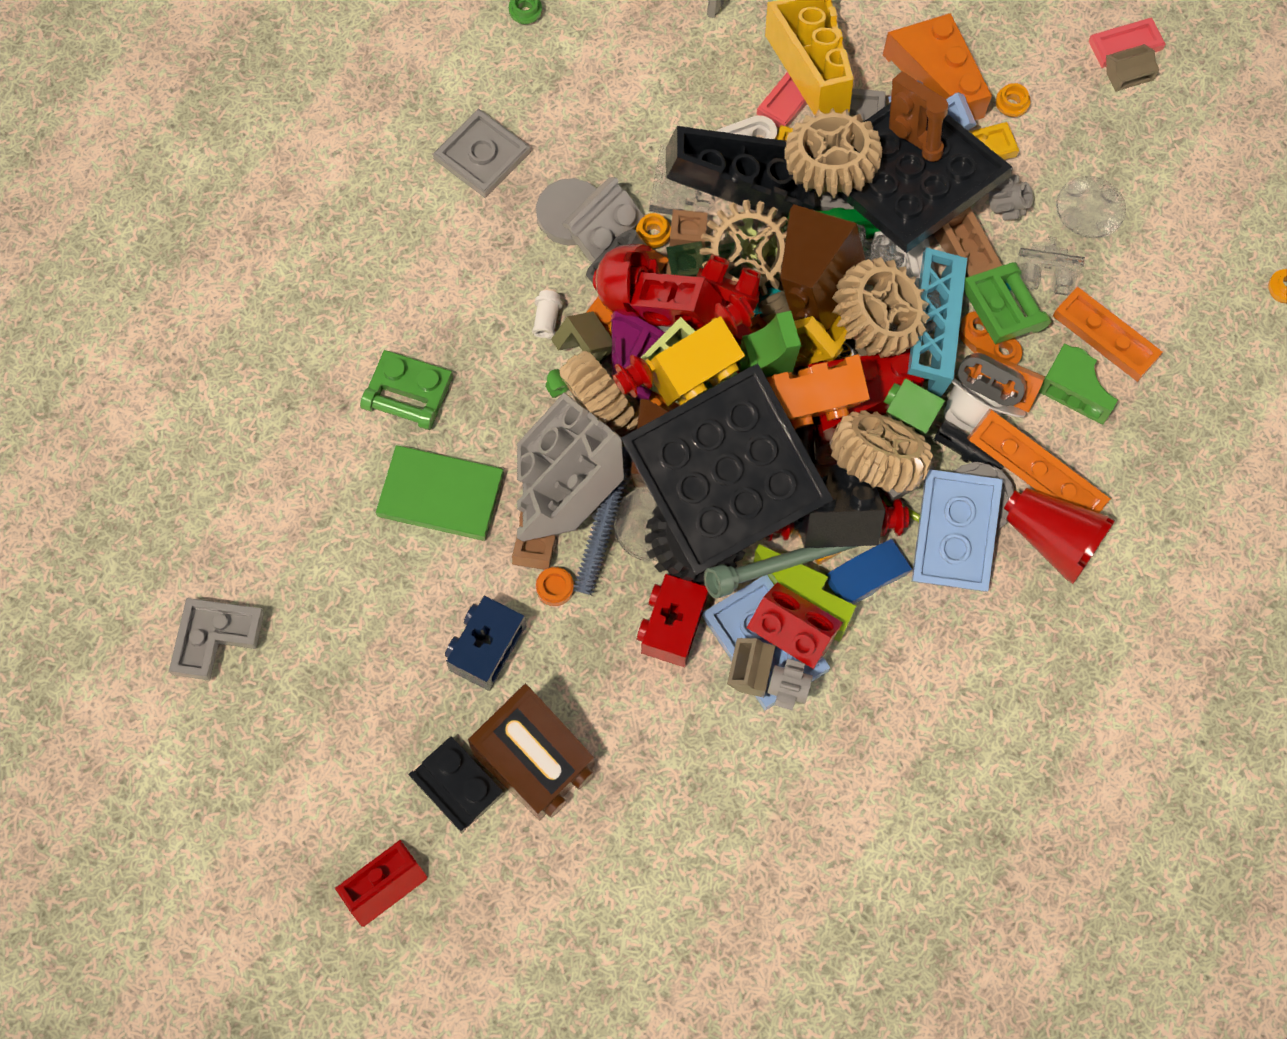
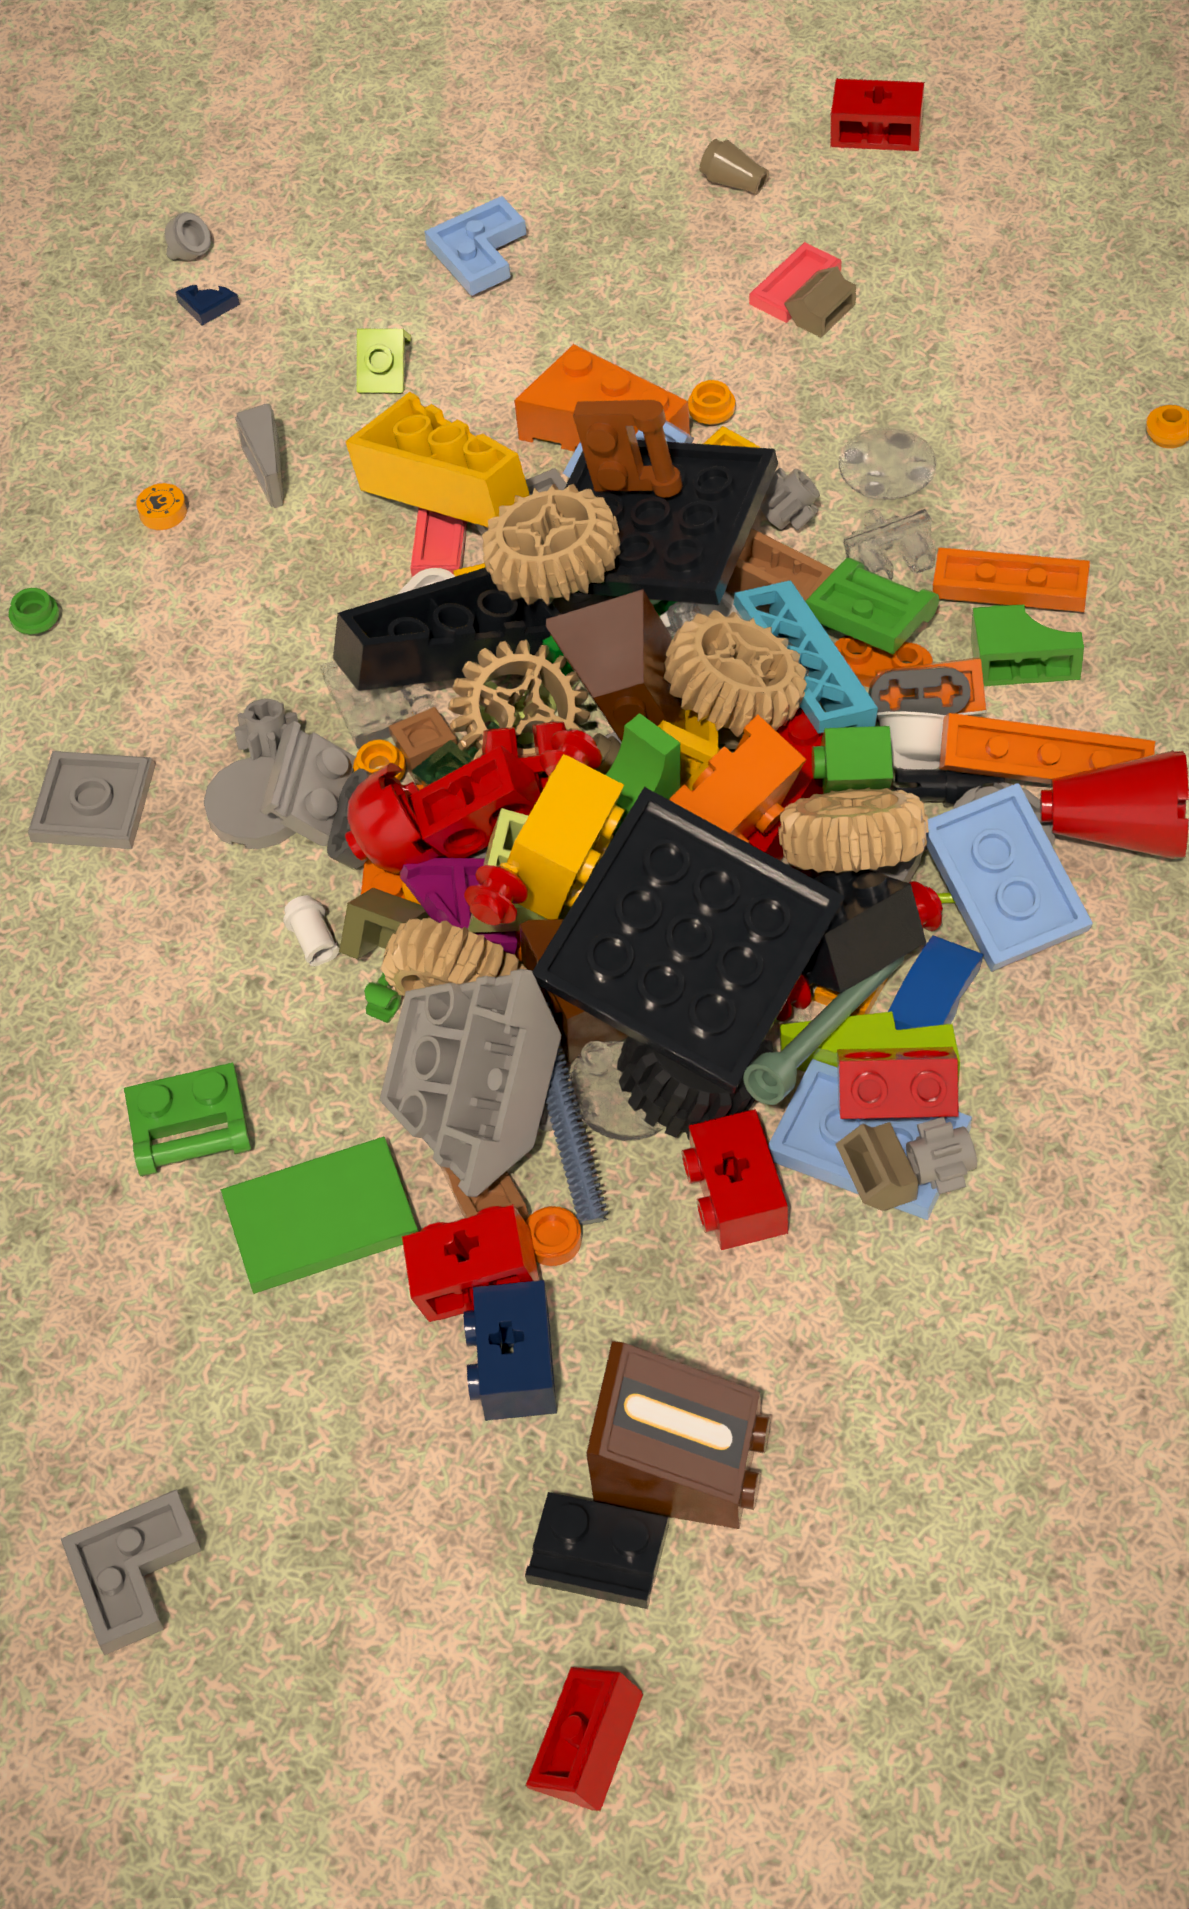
camera: 25 degrees left, 15 degrees down
none -> light grey gear [234,699,298,760]
none -> red brick [402,1204,539,1322]

